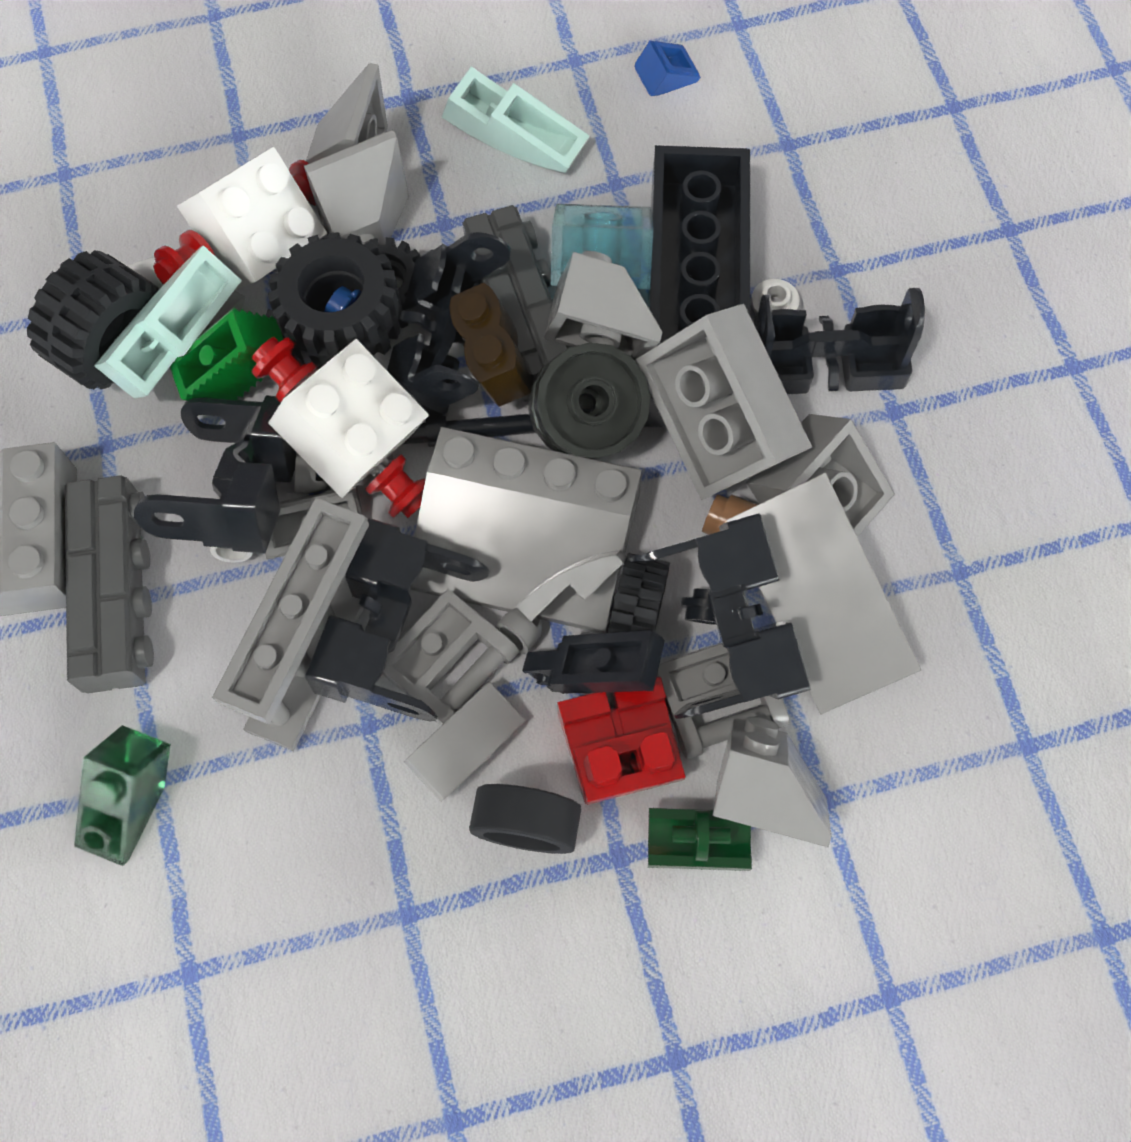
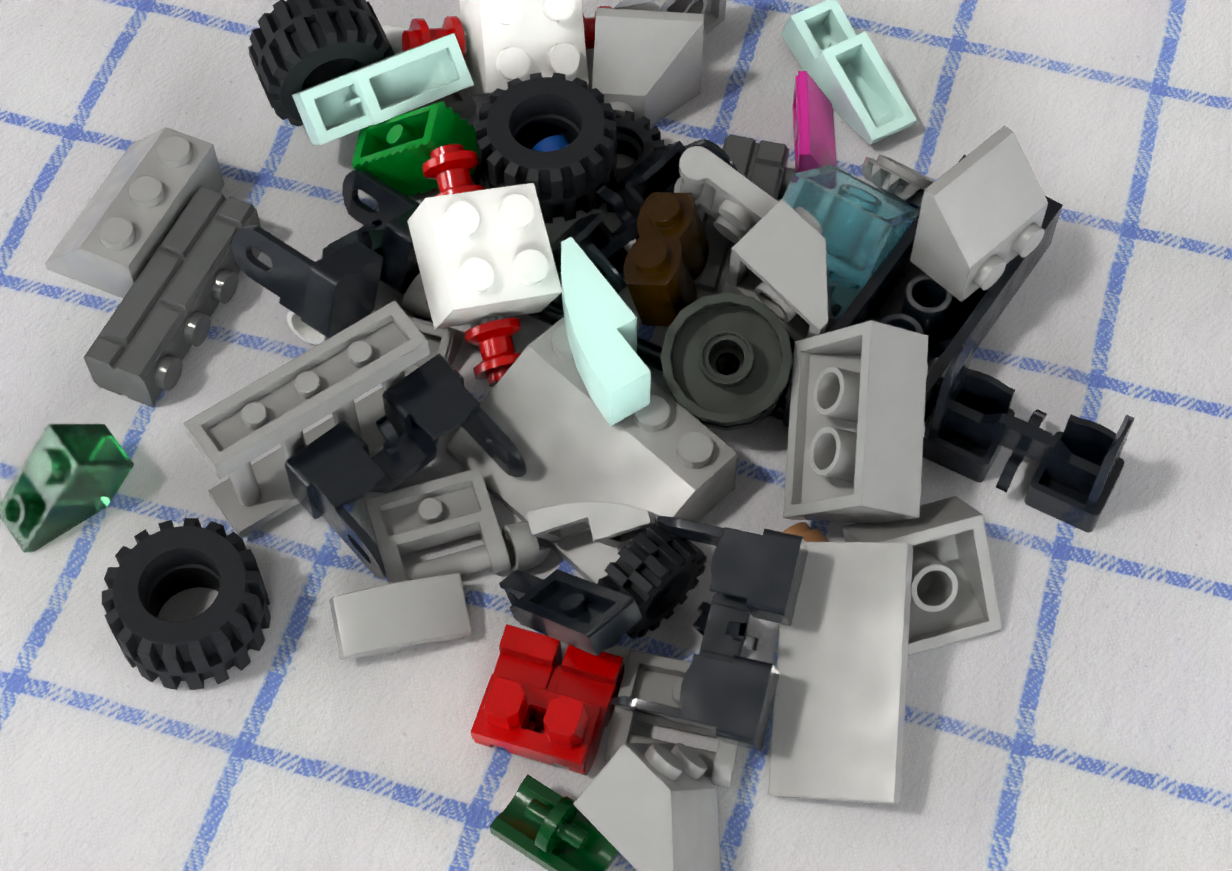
camera: 30 degrees right, 10 degrees down
black tyre [469,784,581,854] -> none
blue slope [634,41,701,96] -> none
white plate [751,279,800,315] -> none
none -> black tyre [102,518,271,690]
none -> light aqua slope [561,237,651,426]
none -> light grey plate [674,146,778,244]
none -> dark pink slope [792,71,838,189]
none -> light grey gear [861,154,935,207]
none -> light grey slope [910,125,1048,302]

